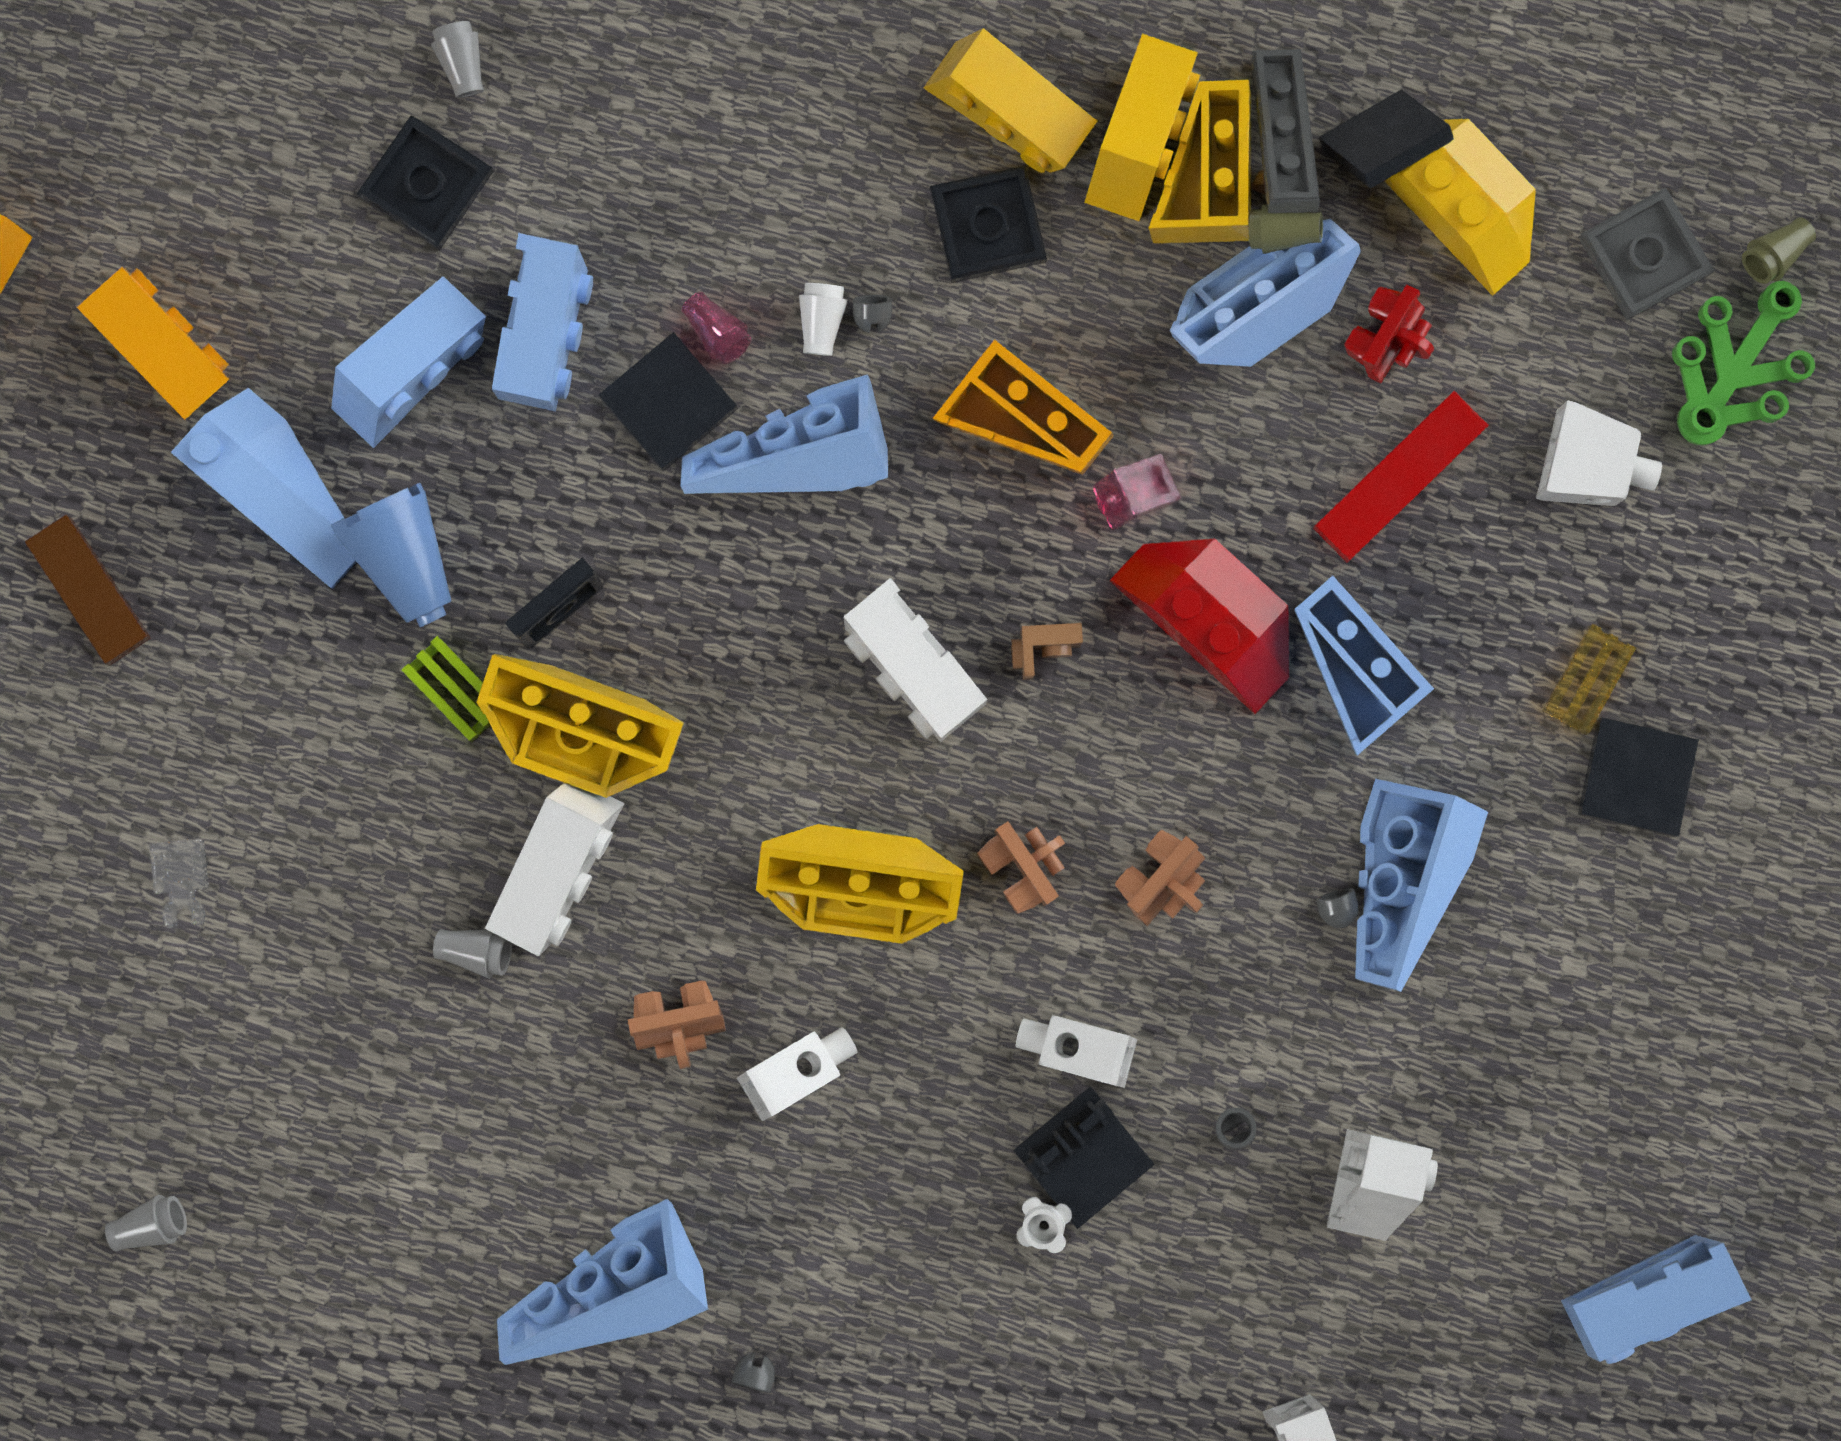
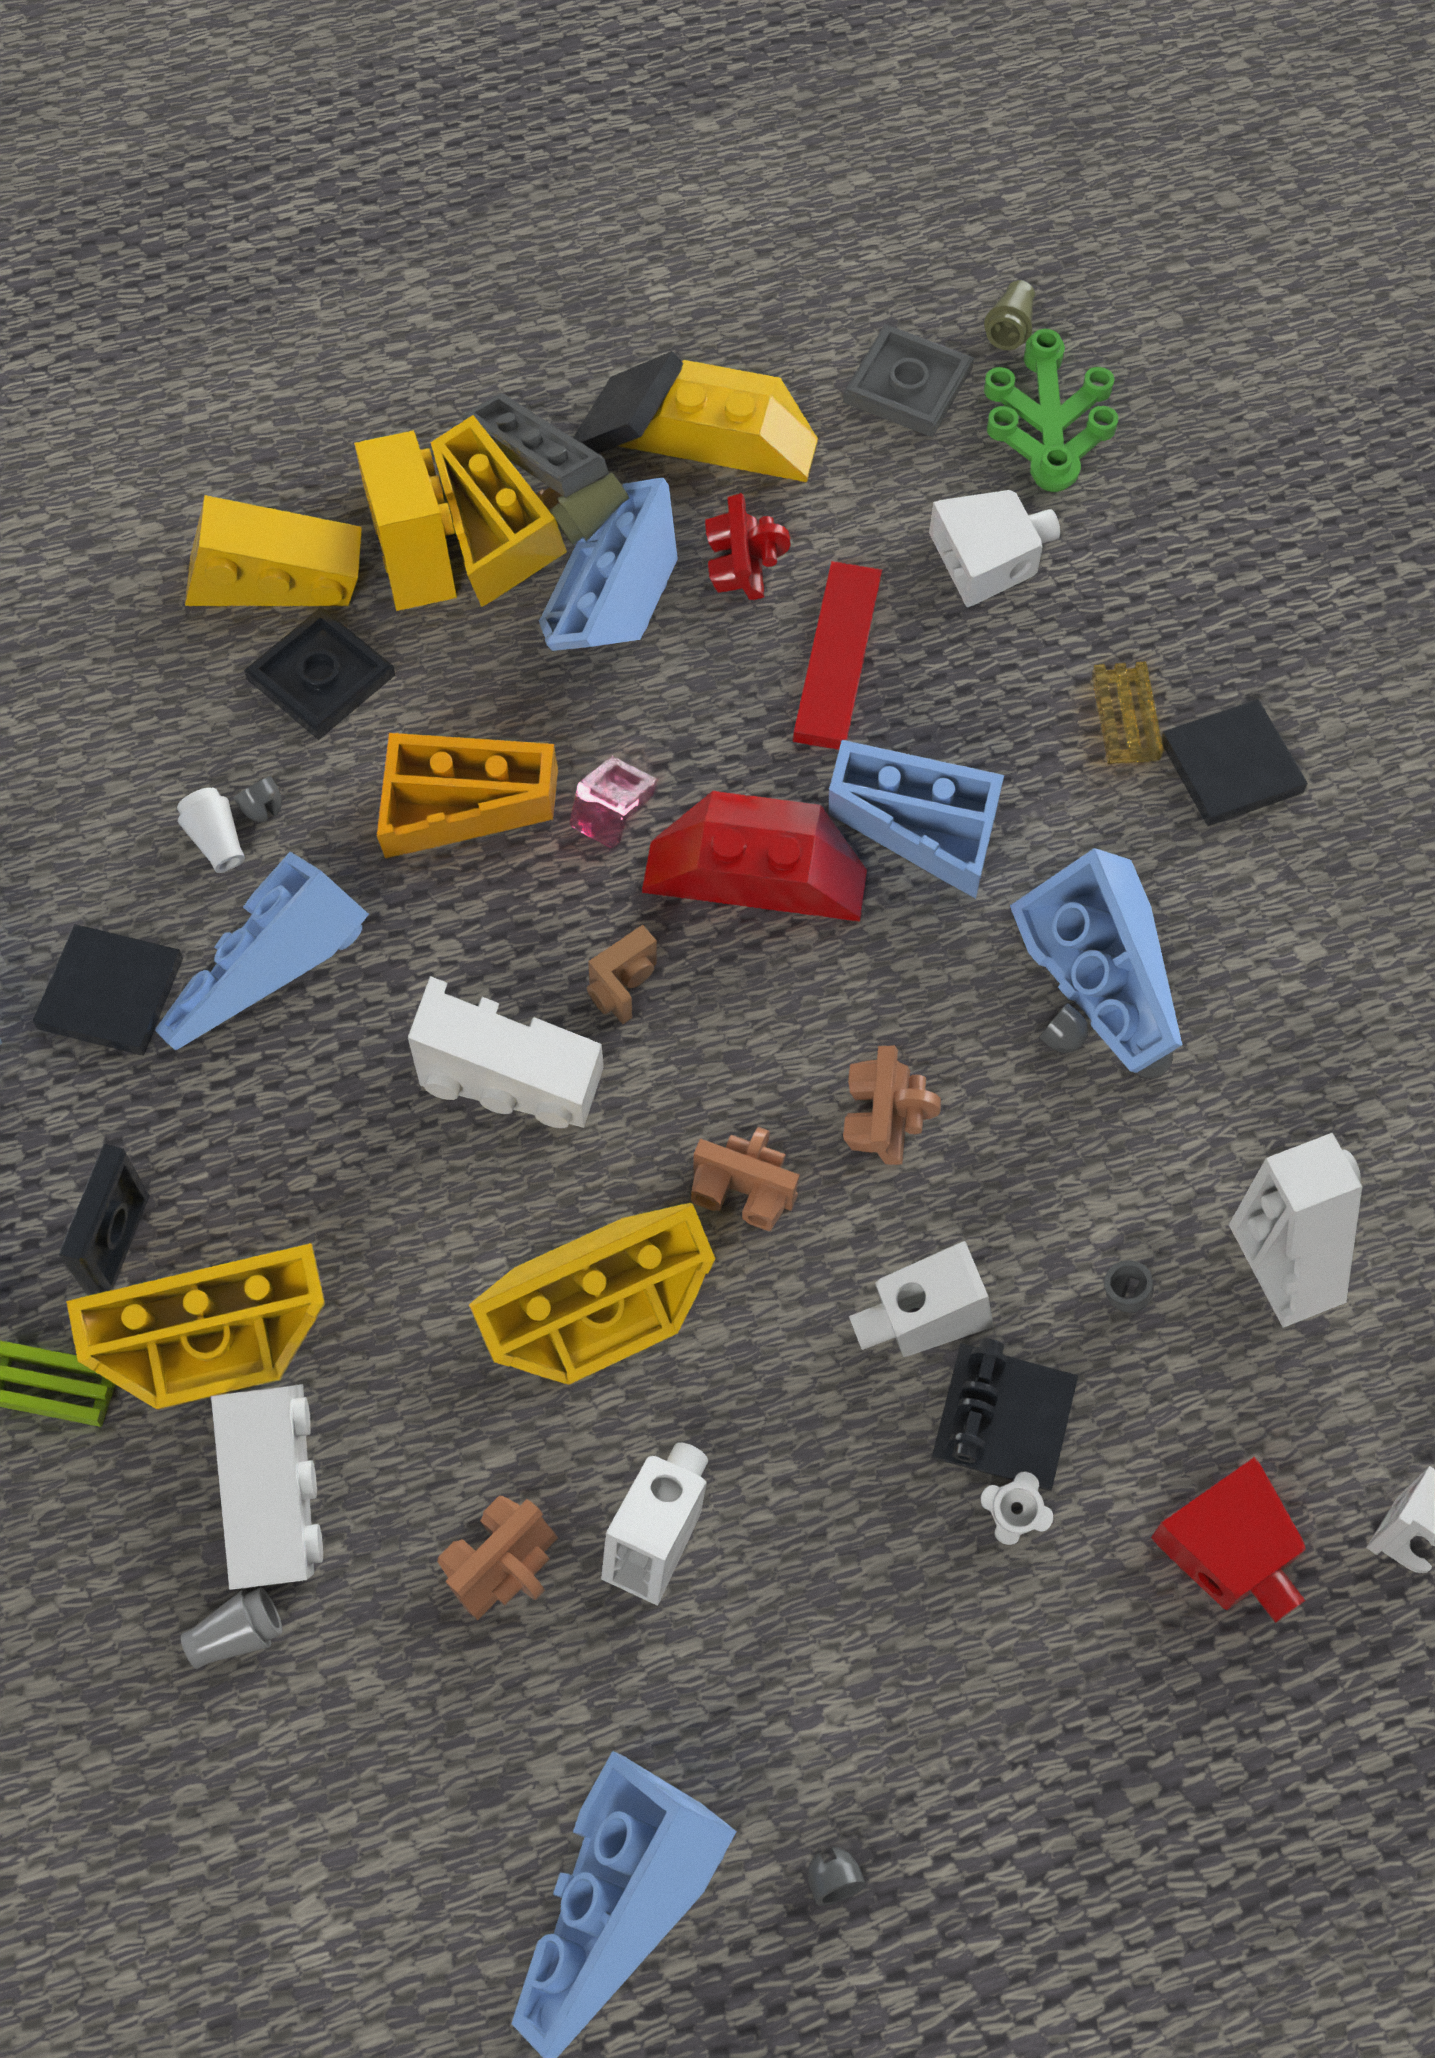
camera: 30 degrees left, 20 degrees down
clear pink cone [681,292,752,364] -> none
none -> red torso [1151,1457,1306,1623]

